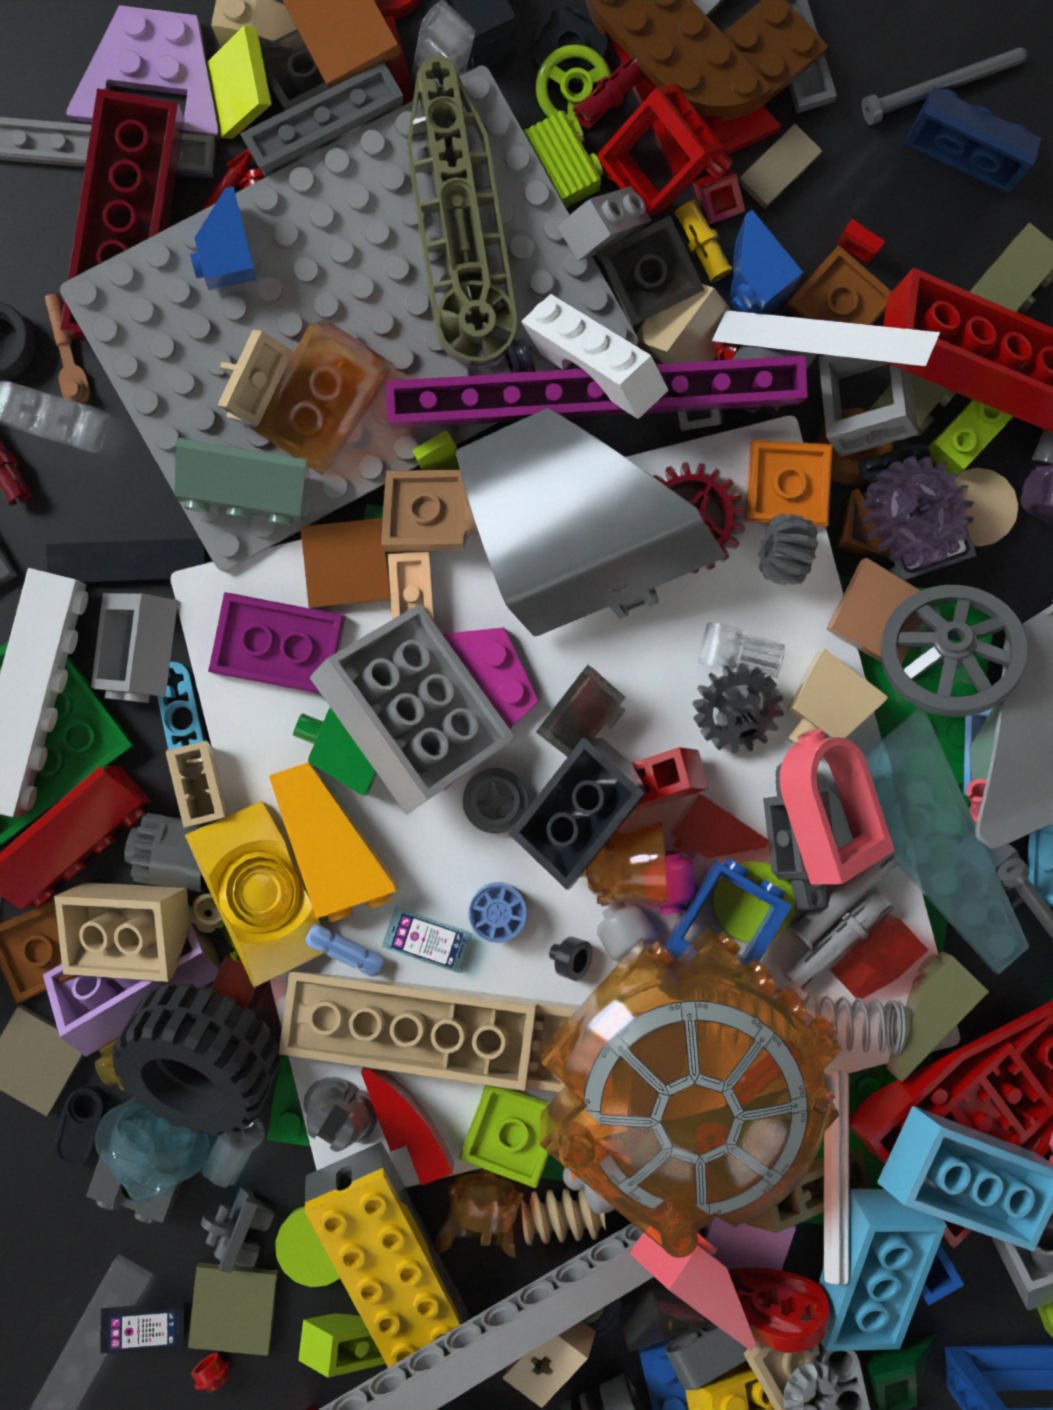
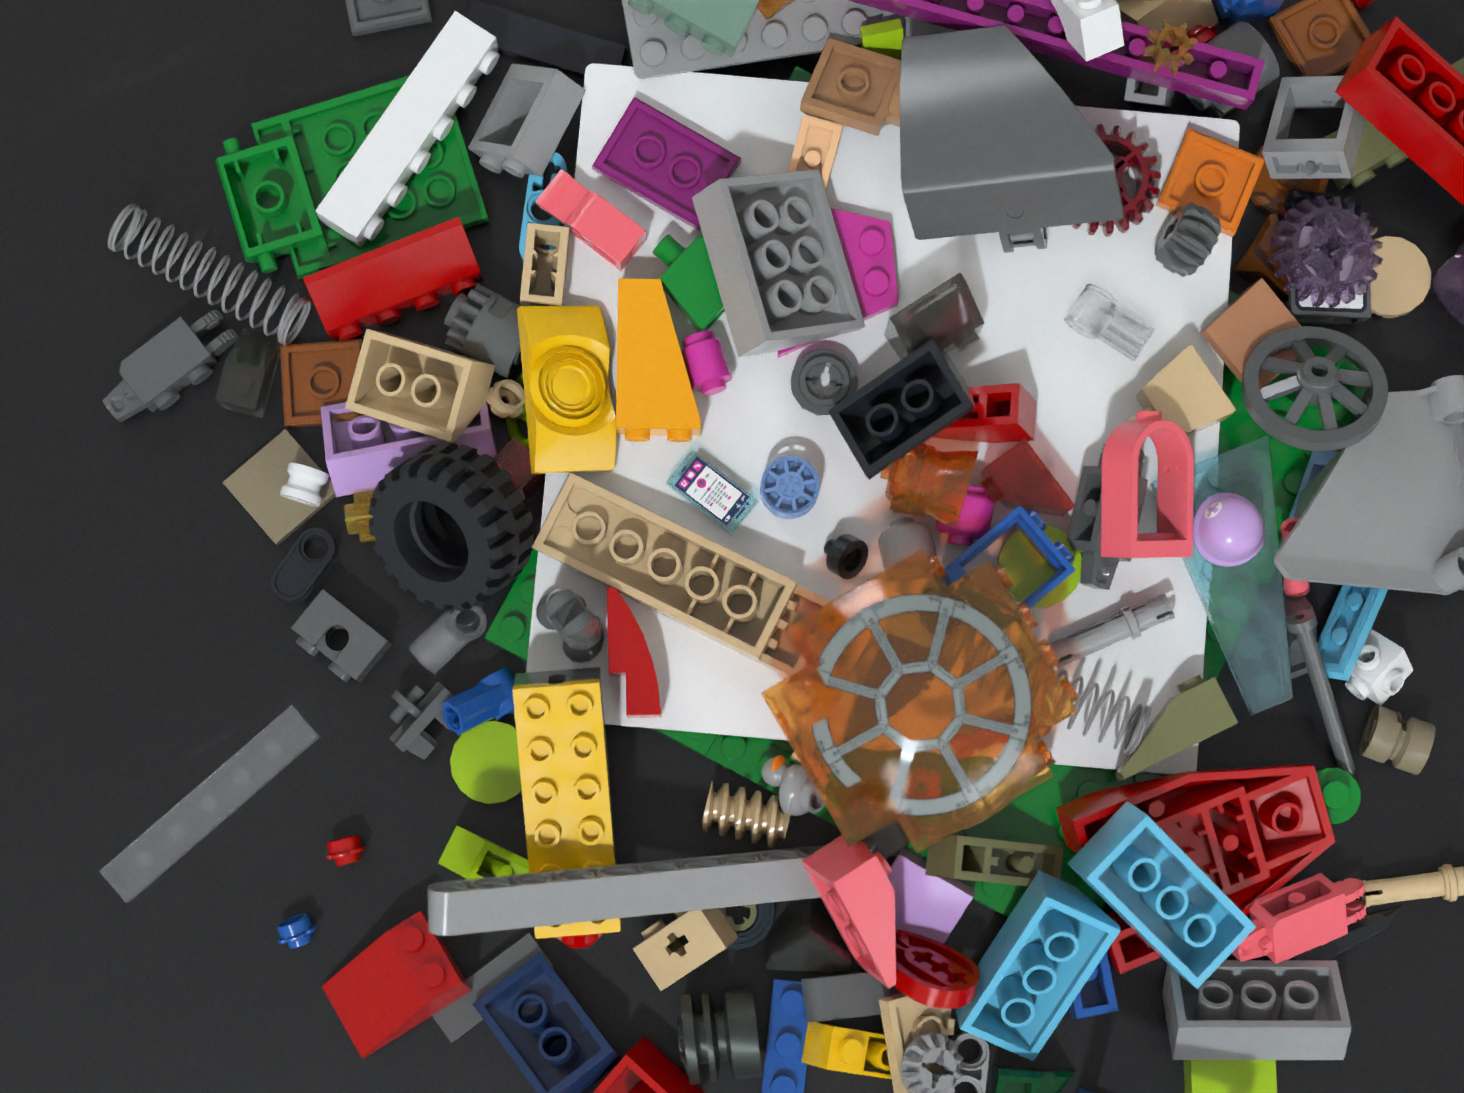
camera: 15 degrees right, 5 degrees down
clear light blue piece [95,1098,209,1203] -> none
tile [100,1302,184,1354] -> none
olive tile [188,1262,278,1356] -> none
dark orange tile [300,518,391,609] -> none
light blue axle [305,924,384,977] -> none
clear orange hat [433,1168,524,1258] -> none
lime tile [459,1085,565,1188] -> none
black gear [692,663,784,753] -> none
white sticker [712,310,940,366] -> none
light grey pin [788,854,899,950] -> none
axle [824,1069,849,1285] -> none
clear red slope [829,914,929,999] -> none
lime brick [928,399,1013,478] -> none
none -> white wheel [280,463,329,507]
none -> blue piece [442,666,515,736]
none -> coral piece [535,169,647,272]
none -> dark pink brick [681,330,733,396]
none -> clear yellow gear [1143,19,1198,75]
none -> lavender helmet [1193,492,1265,567]

